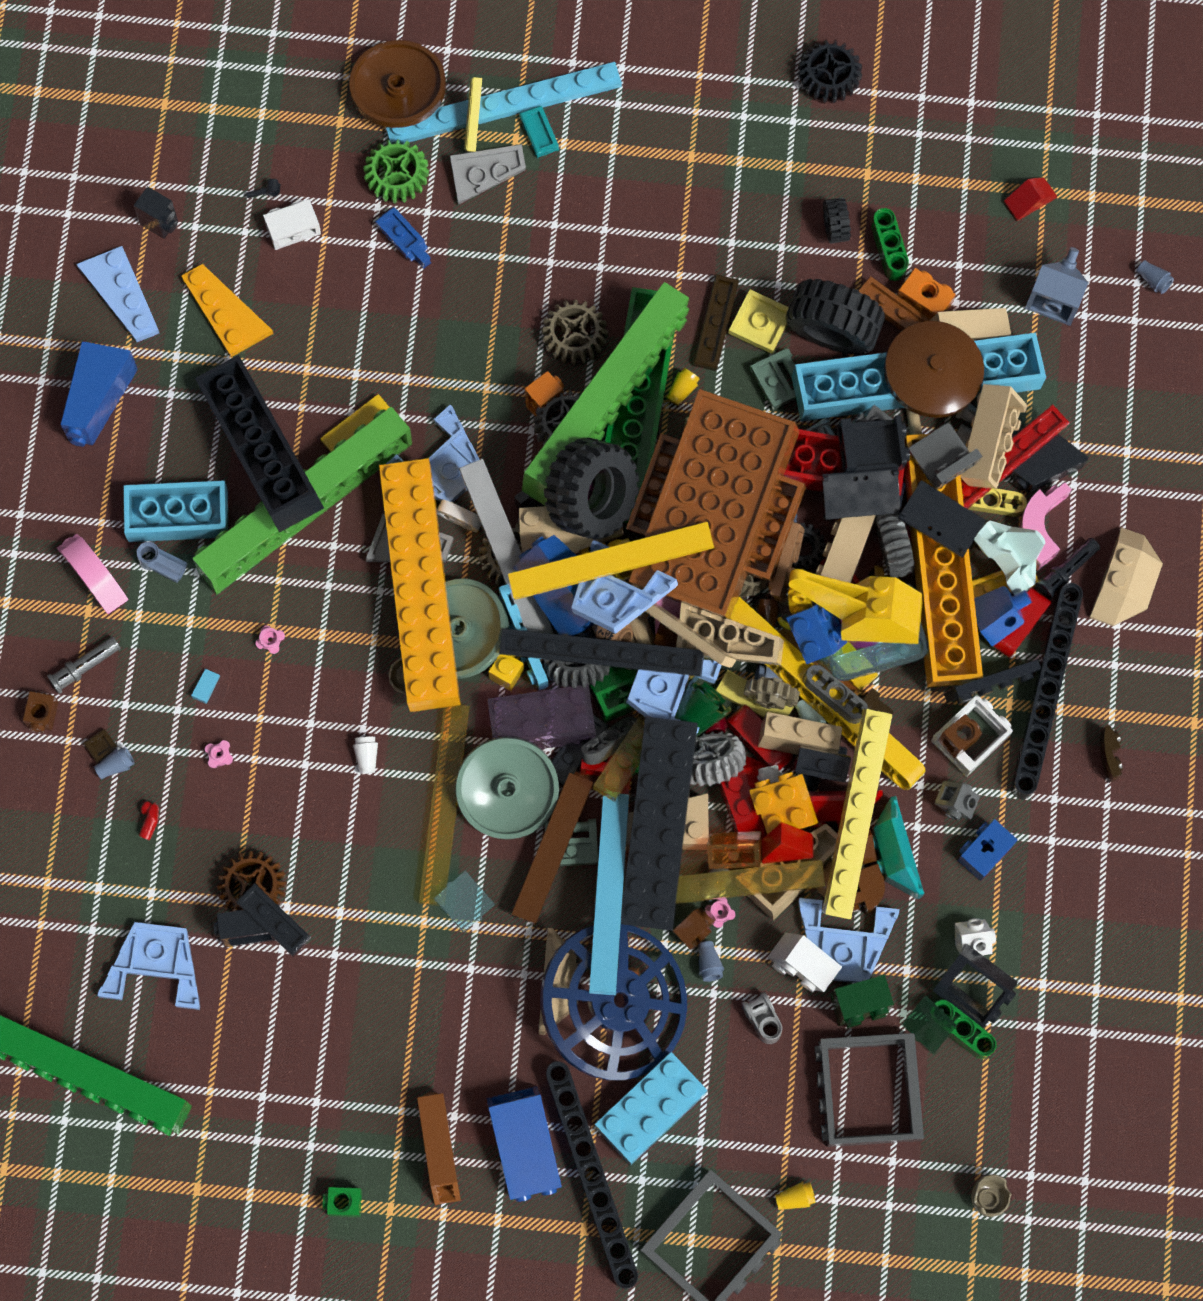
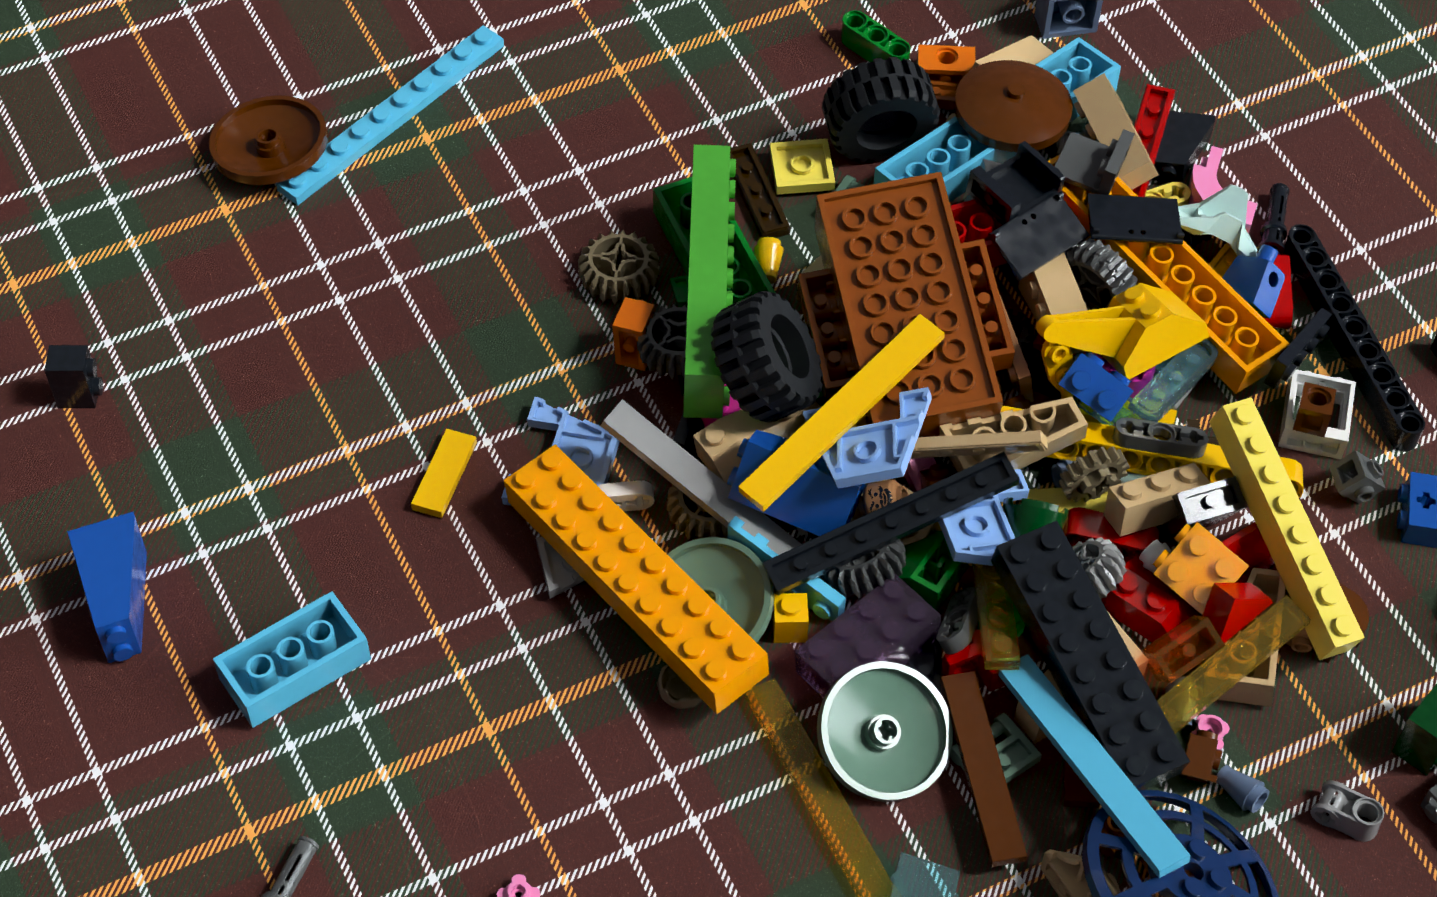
camera: 30 degrees left, 20 degrees down
bright pink arch [57,534,128,614] -> none
light blue wing [77,246,159,342] -> none
sand blue piece [137,542,187,583] -> none
light orange wing [181,264,273,357] -> none
medium azure piece [191,669,220,704] -> none
bright green brick [193,406,412,595] -> none
black brick [195,355,324,533] -> none
black hand [246,179,281,198] -> none
bright pink plate [256,626,285,654] -> none
white brick [263,199,321,250] -> none
white cone [353,737,378,774] -> none
bright green gear [363,138,429,204] -> none
blue hinge [375,207,431,269] -> none
light grey wing [450,144,526,205] -> none
light yellow tile [464,77,482,152] -> none
teal tile [519,105,559,158] -> none
white brick [767,933,842,992] -> none
light blue wing [798,898,899,983] -> none
black tyre [823,197,851,244] -> none
teal wedge [871,796,924,899] -> none
tan wedge [1090,527,1163,626] -> none

